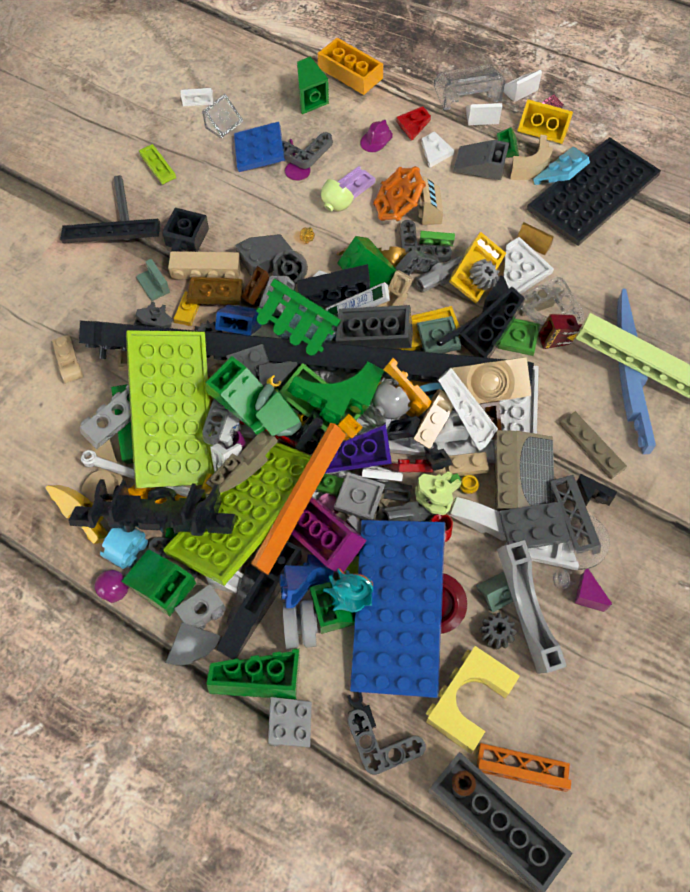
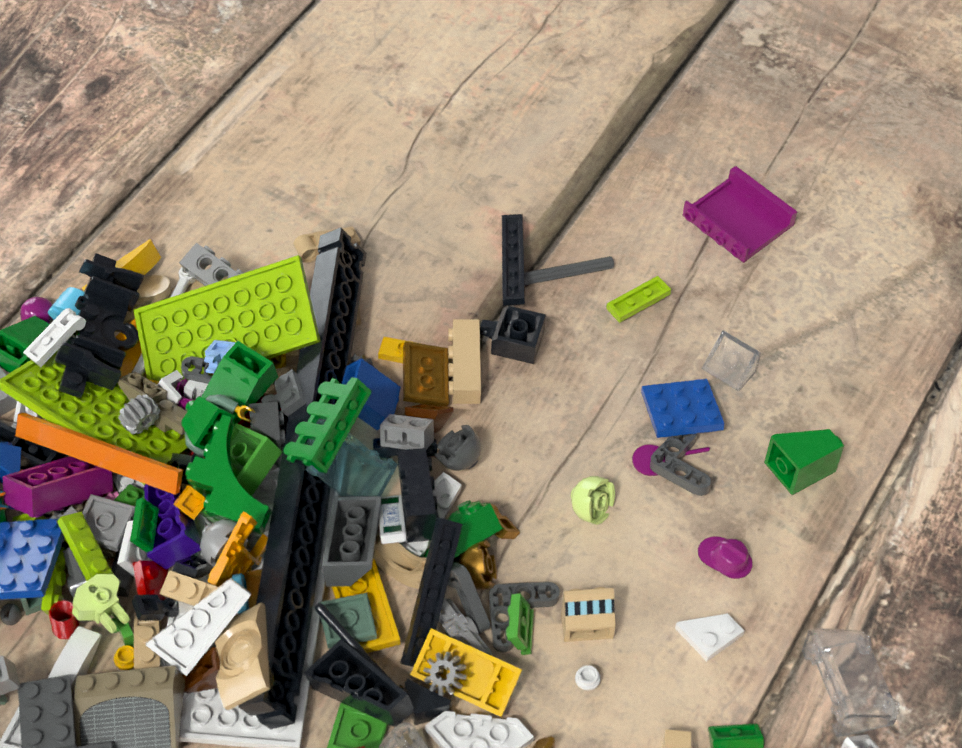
camera: 85 degrees right, 10 degrees down
dark grey hinge [134,301,173,328] -> none
sand green panel [136,259,170,301] -> none
white panel [181,88,214,107] -> none
dark grey slope [235,234,294,276] -> none
clear yellow plate [300,227,315,244] -> none
light orange brick [317,38,383,95] -> none
lavender plate [338,166,376,199] -> none
orange plate [373,166,426,221] -> none
red wing [396,106,431,141] -> none
dark grey slope [453,140,509,180] -> none
white slope [466,103,502,125] -> none
none -> white plate [23,308,86,367]
none -> lime plate [57,512,113,581]
none -> light grey gear [118,394,161,434]
none -> green plate [130,498,159,553]
none -> light blue plate [204,340,236,374]
none -> black plate [400,518,462,667]
none -> clear plate [442,611,469,637]
none -> white plate [575,665,600,691]
none -> magenta panel [682,166,797,263]

